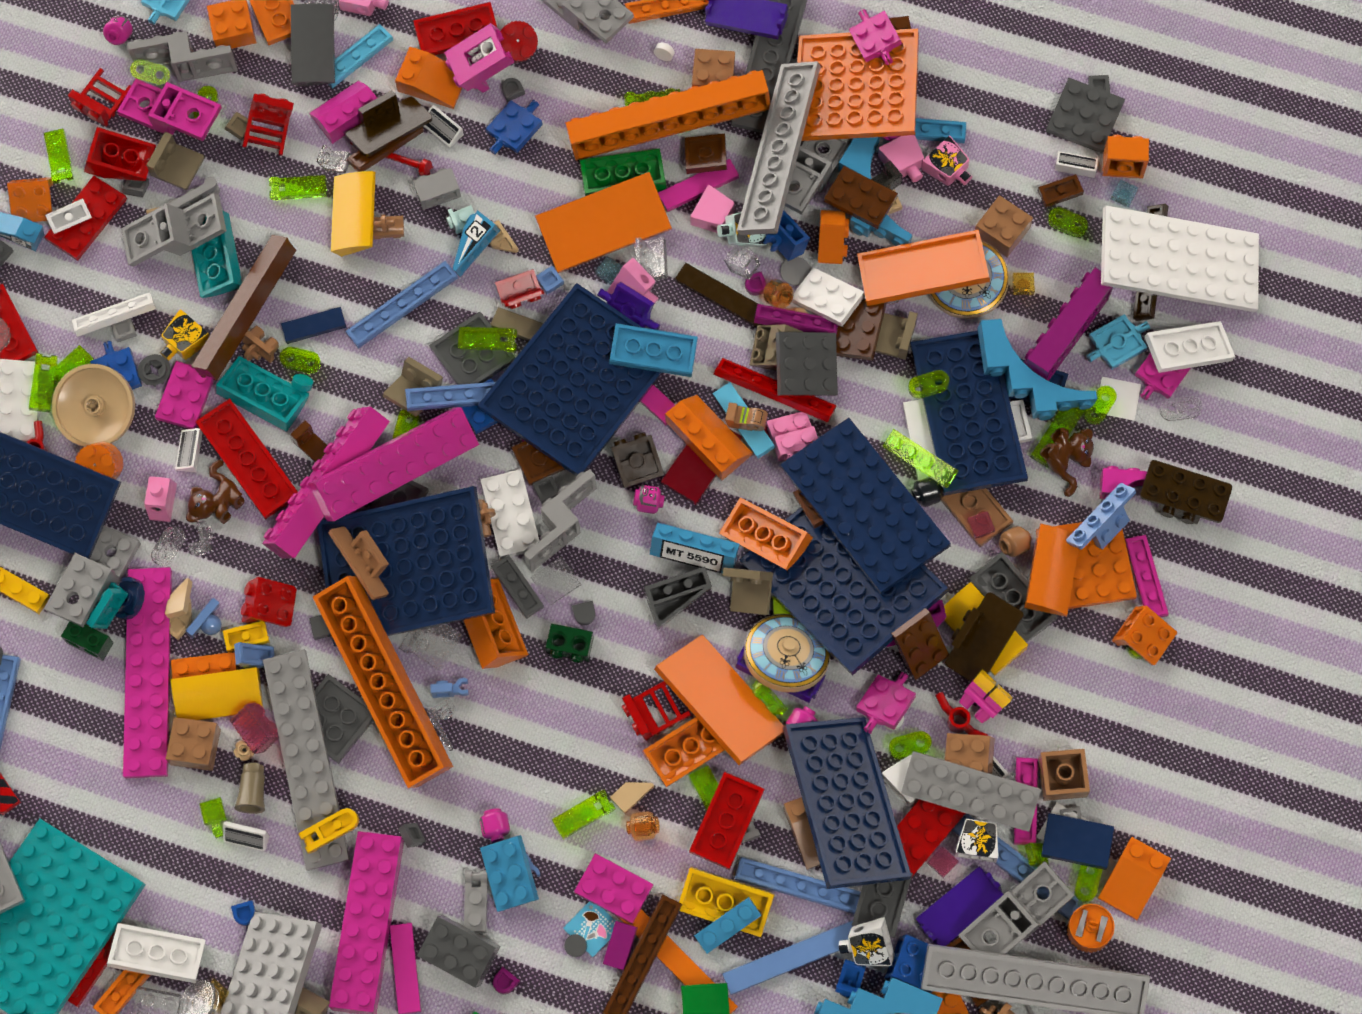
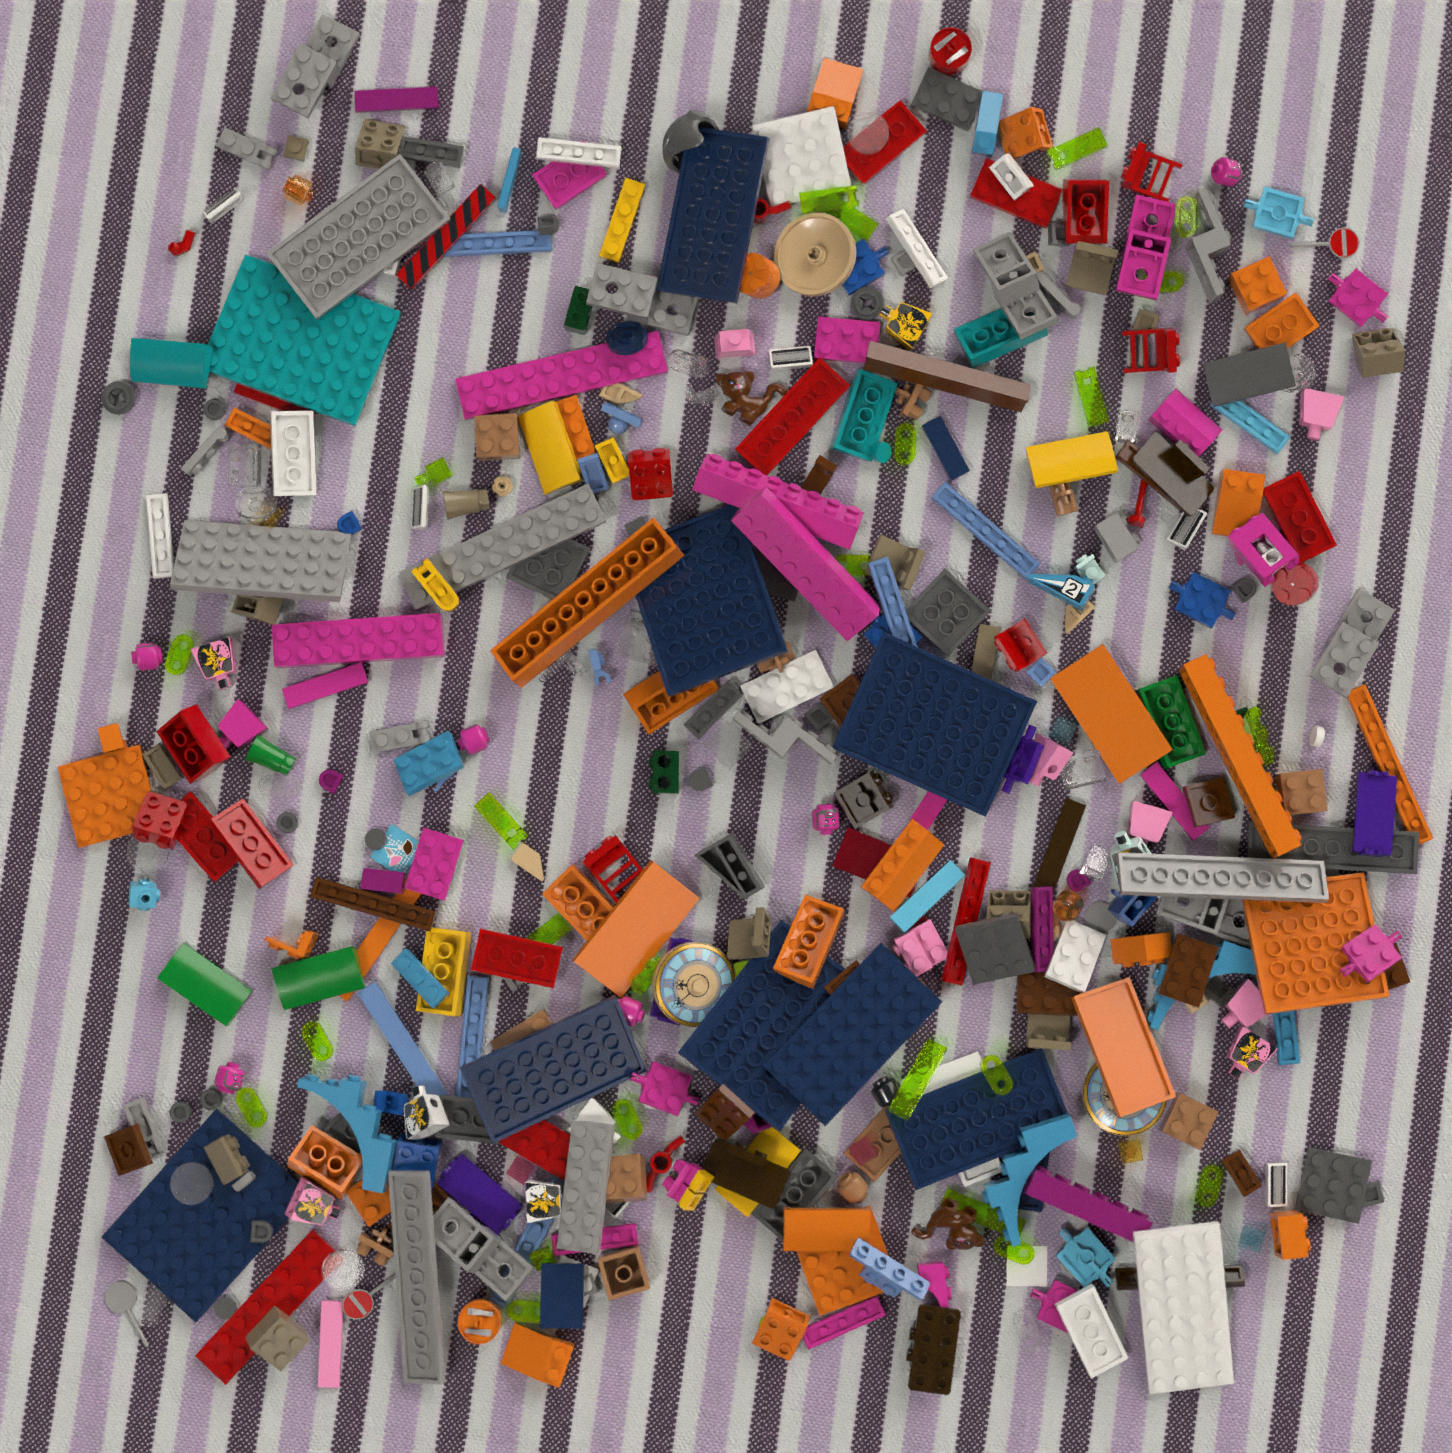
camera: 75 degrees right, 15 degrees up
teal bracket [86,582,128,629] -> none
tan tile [165,578,193,618] -> none
clear pink brick [230,703,279,754] -> none
medium nougat bracket [328,526,389,600] -> none
dark grey tile [398,823,426,848] -> none
dark grey brick [417,915,501,988] -> none
clear neon green plate [458,327,517,352] -> none
dark azure tile [609,323,698,377] -> none
clear orange head [626,811,660,841] -> none
brick [649,522,740,574] -> none
medium nougat leg [725,402,768,431] -> none

